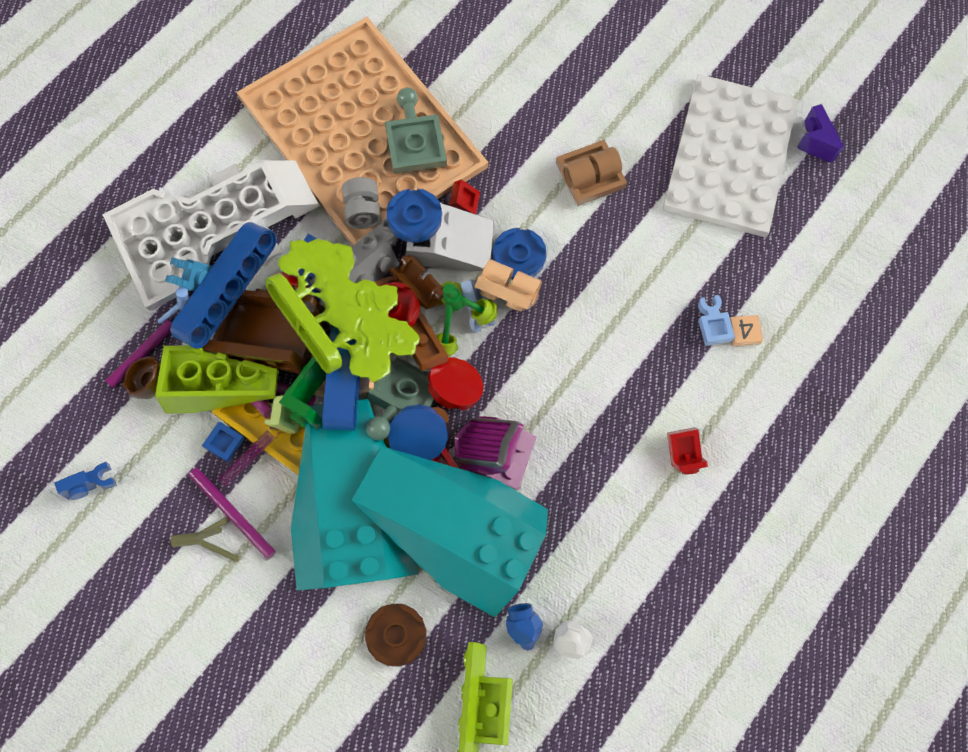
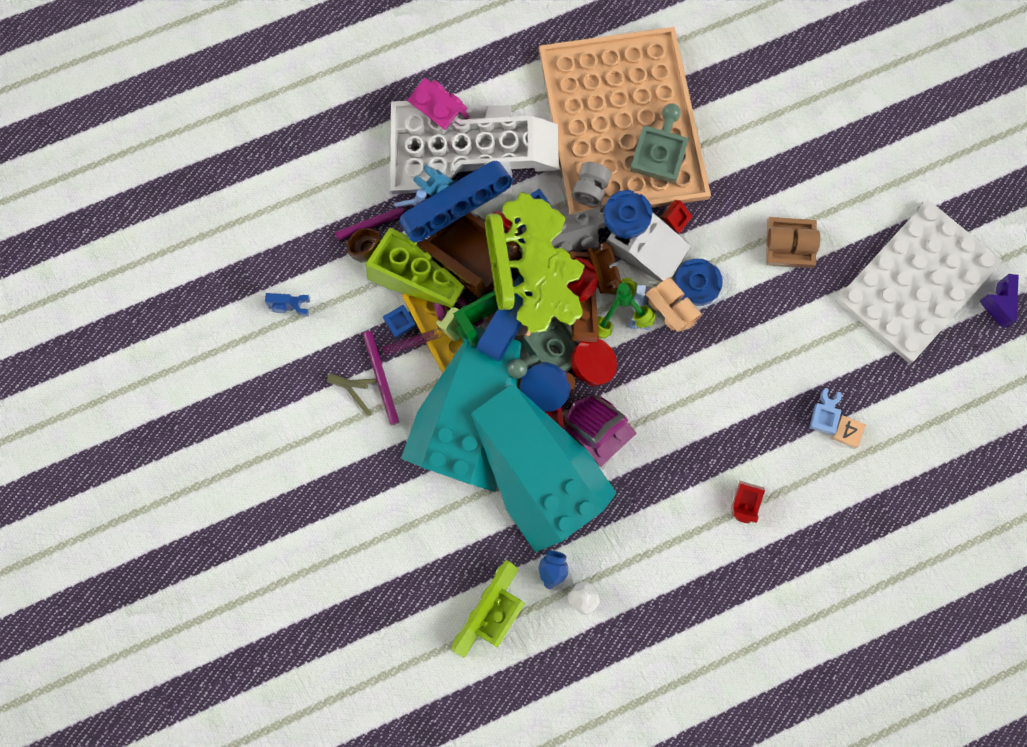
camera: 30 degrees right, 5 degrees up
reddish brown tile [365,603,427,667] -> none
none -> dark pink bracket [407,77,470,131]

